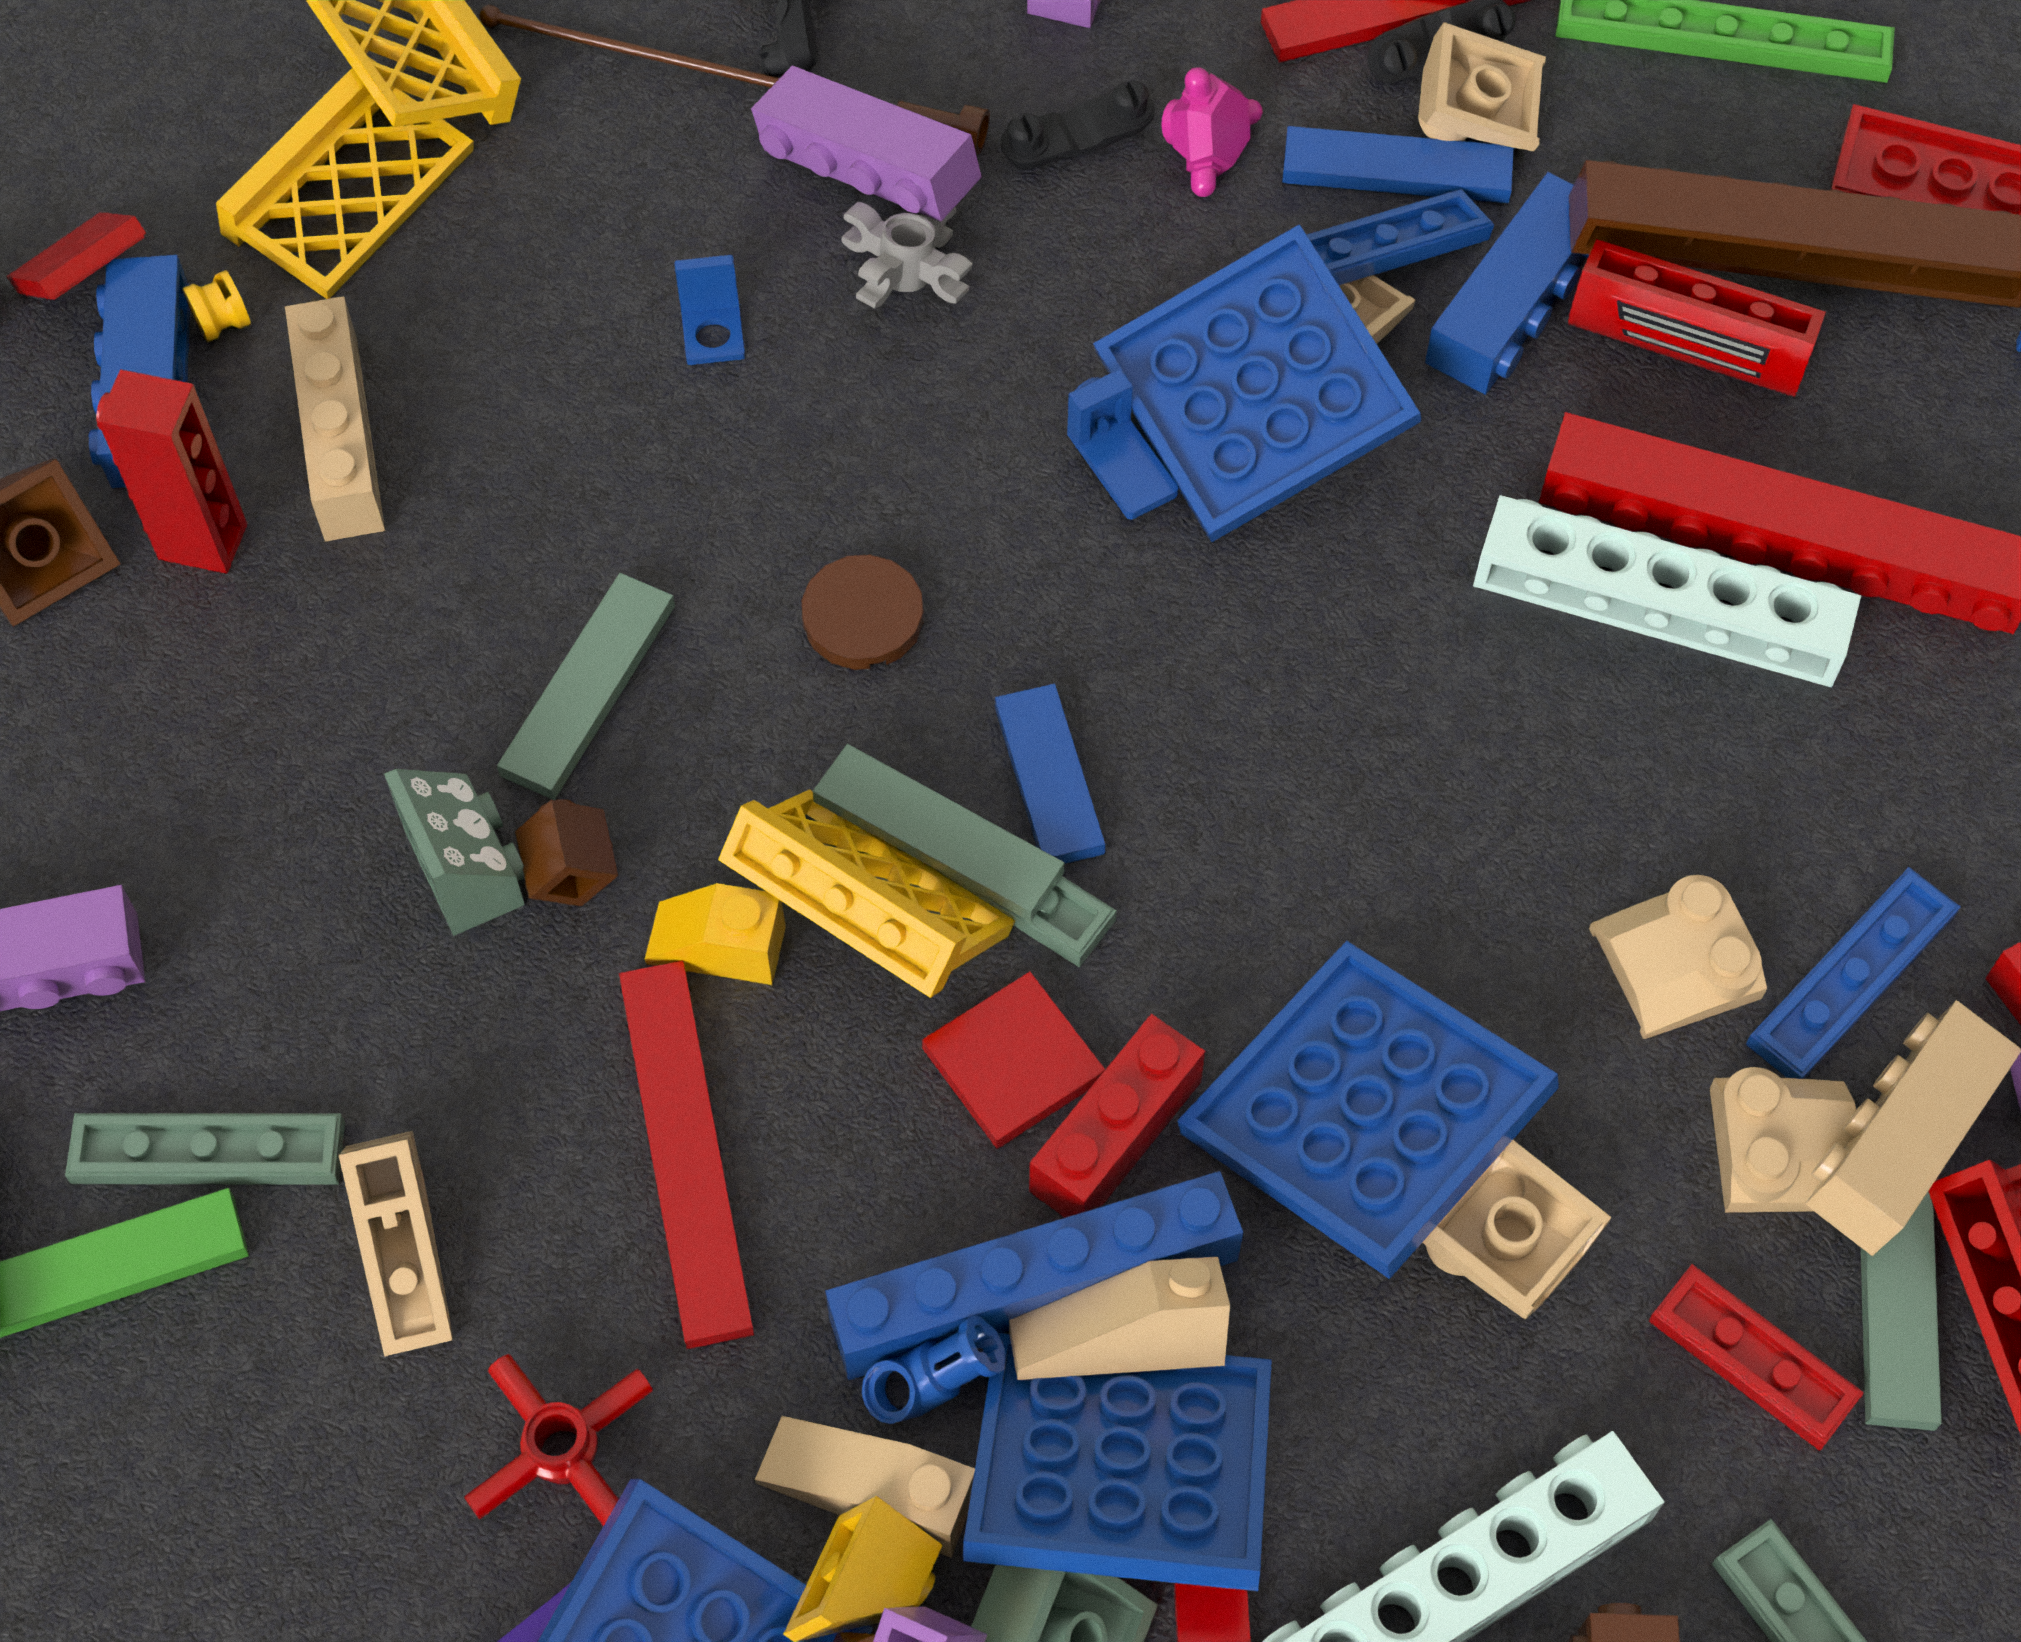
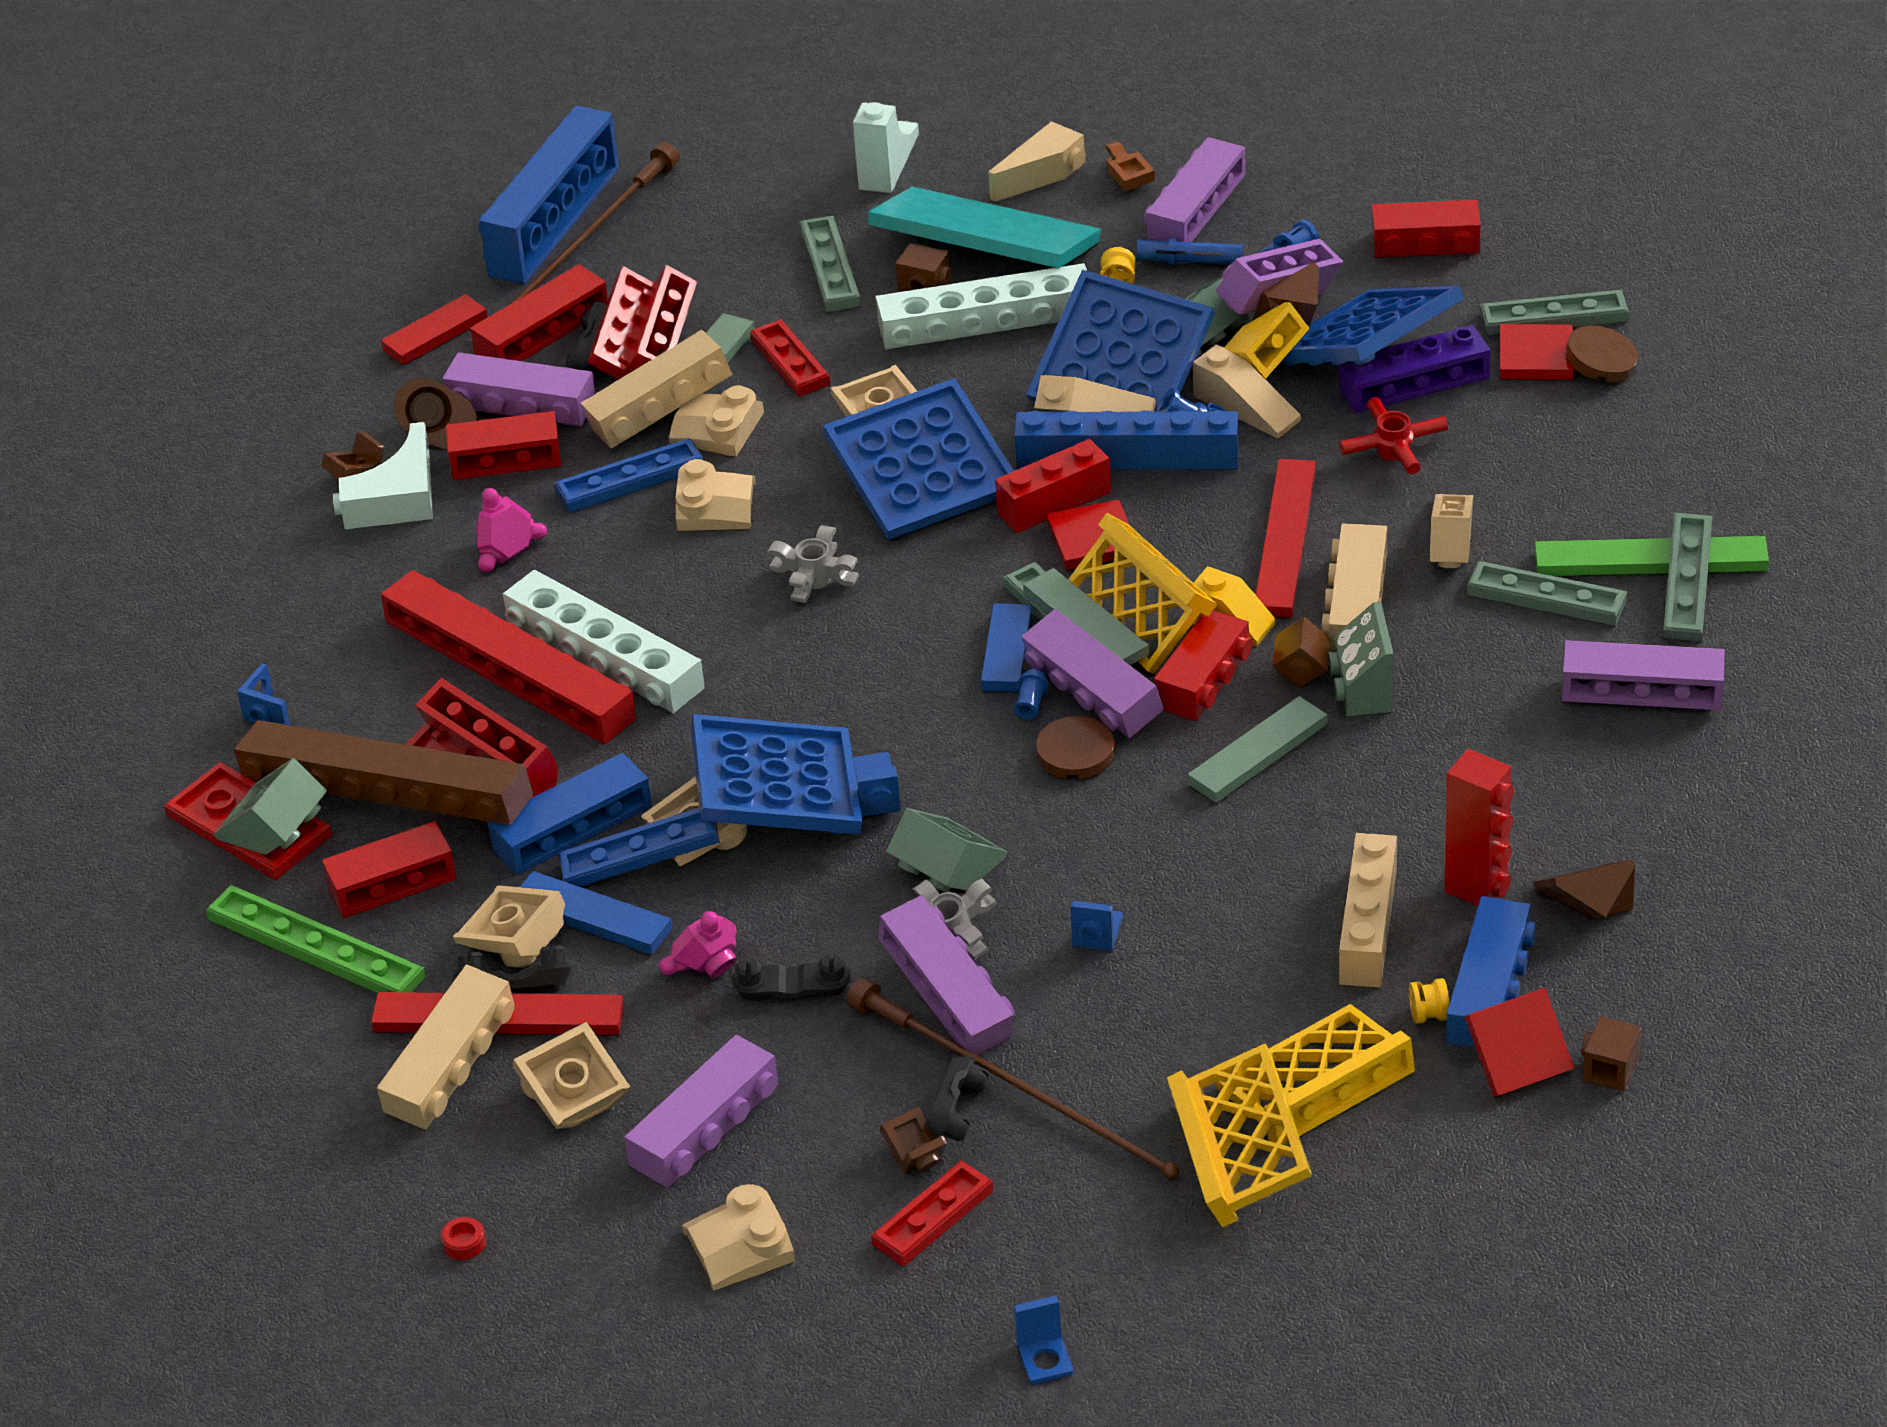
camera: 155 degrees left, 20 degrees down
none -> sand green slope [213,757,327,855]
none -> red brick [322,821,457,919]
none -> dark pink rock [475,488,547,573]
none -> light grey pin [768,525,859,603]
none -> sand green slope [886,808,1008,892]
none -> blue pin [1014,669,1049,720]
none -> medium lavender brick [1021,608,1164,739]
none -> red brick [1154,610,1253,721]
none -> tan brick [1322,524,1387,652]

